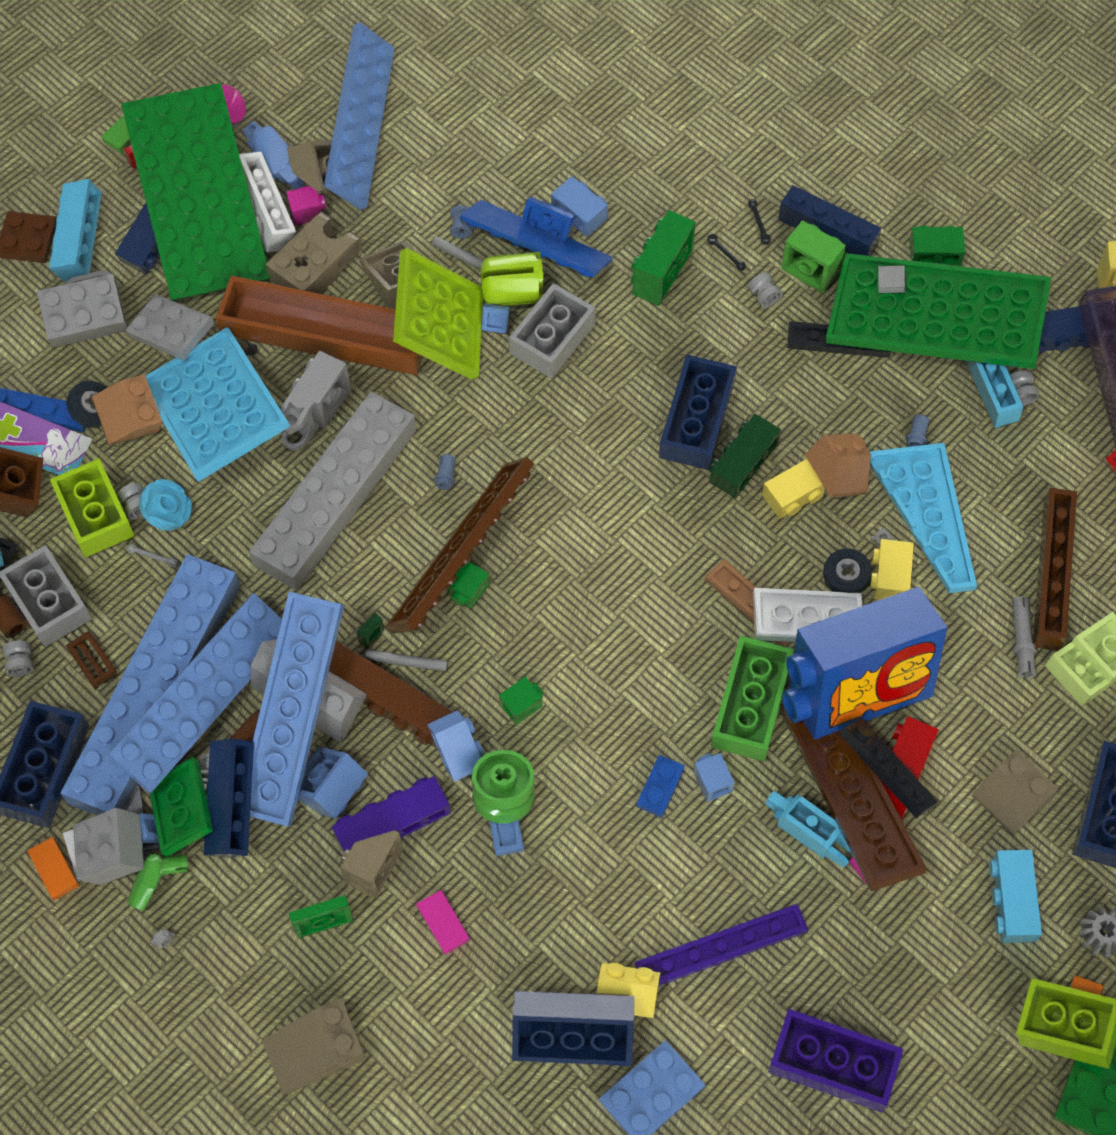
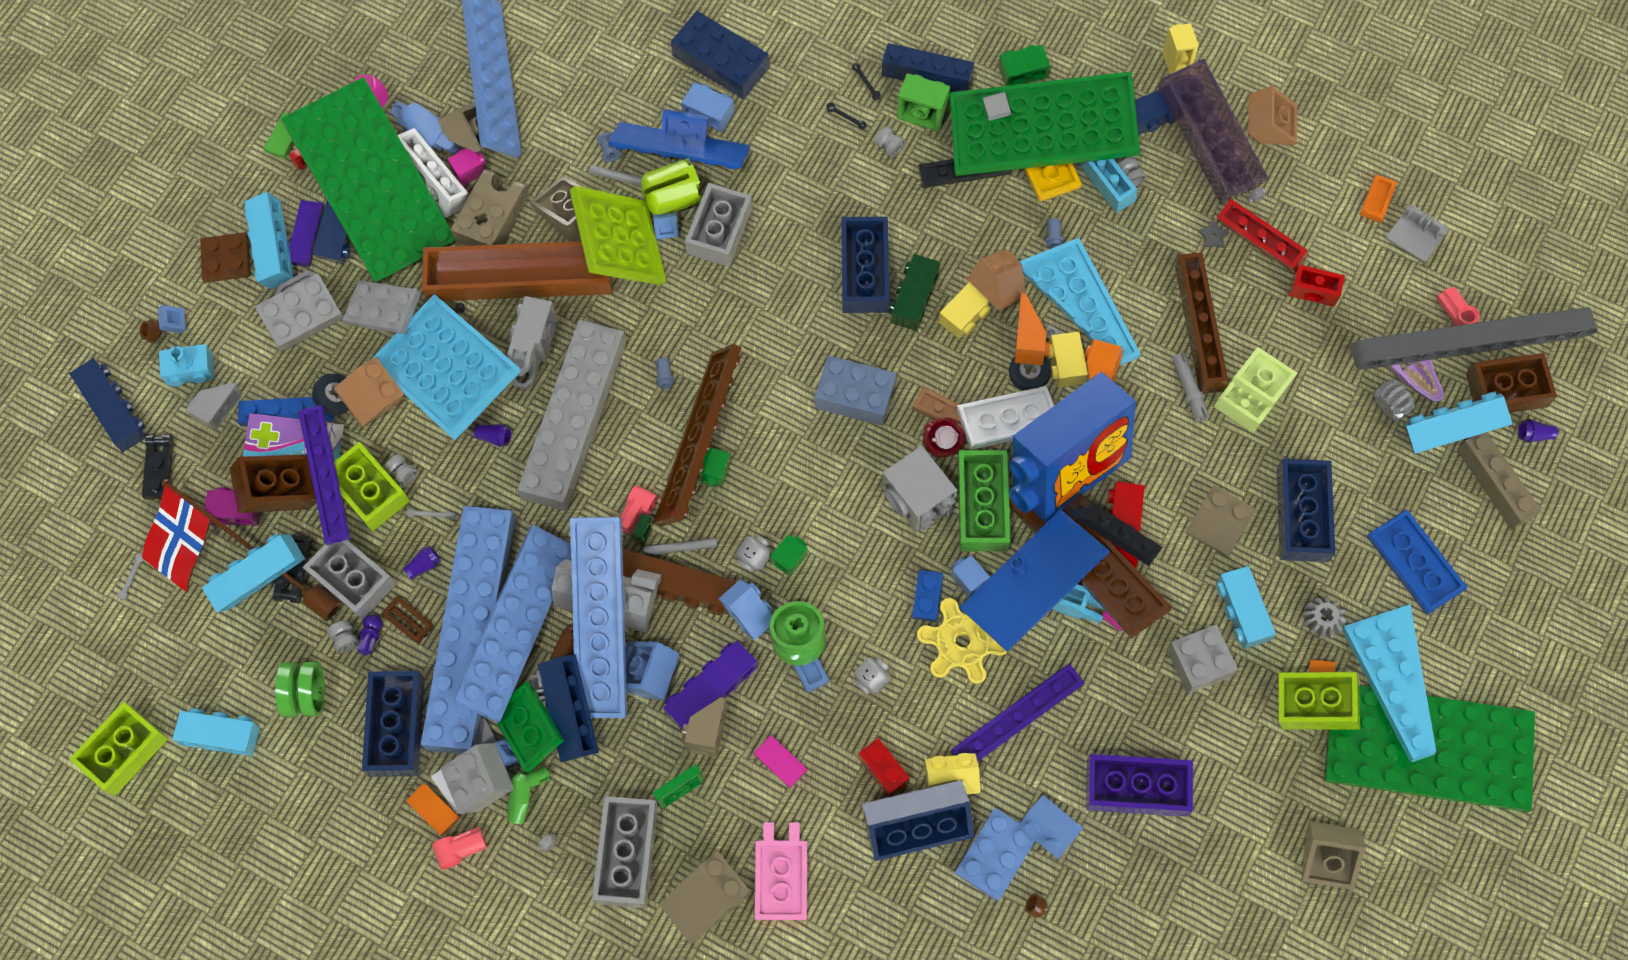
camera: 15 degrees left, 5 degrees up
medium azure tile [139,479,192,531] -> none
green brick [630,210,696,306] -> none
none -> dark purple tile [289,200,325,267]
none -> dark purple tile [298,405,351,545]
none -> dark purple axle [357,614,383,656]
none -> dark purple cone [403,546,441,579]
none -> coral piece [432,826,487,870]
none -> dark purple cone [474,424,511,447]
none -> light grey brick [592,796,658,908]
none -> coral piece [620,485,658,535]
none -> light grey tile [631,569,661,590]
none -> dark blue brick [671,10,770,100]
none -> light grey head [736,535,772,572]
none -> bright pink tile [755,823,807,920]
none -> sand blue brick [815,356,896,426]
none -> light grey head [854,657,891,695]
none -> red brick [858,738,910,798]
none -> light grey brick [882,446,957,533]
none -> light yellow plate [917,598,1007,684]
none -> dark red hair [922,418,965,458]
none -> blue piece [959,509,1110,652]
none -> orange slope [1015,293,1050,366]
none -> medium blue brick [1018,795,1083,859]
none -> yellow plate [1024,163,1082,202]
none -> orange slope [1085,339,1124,382]
none -> light grey brick [1167,624,1238,695]
none -> dark grey plate [1199,221,1229,248]

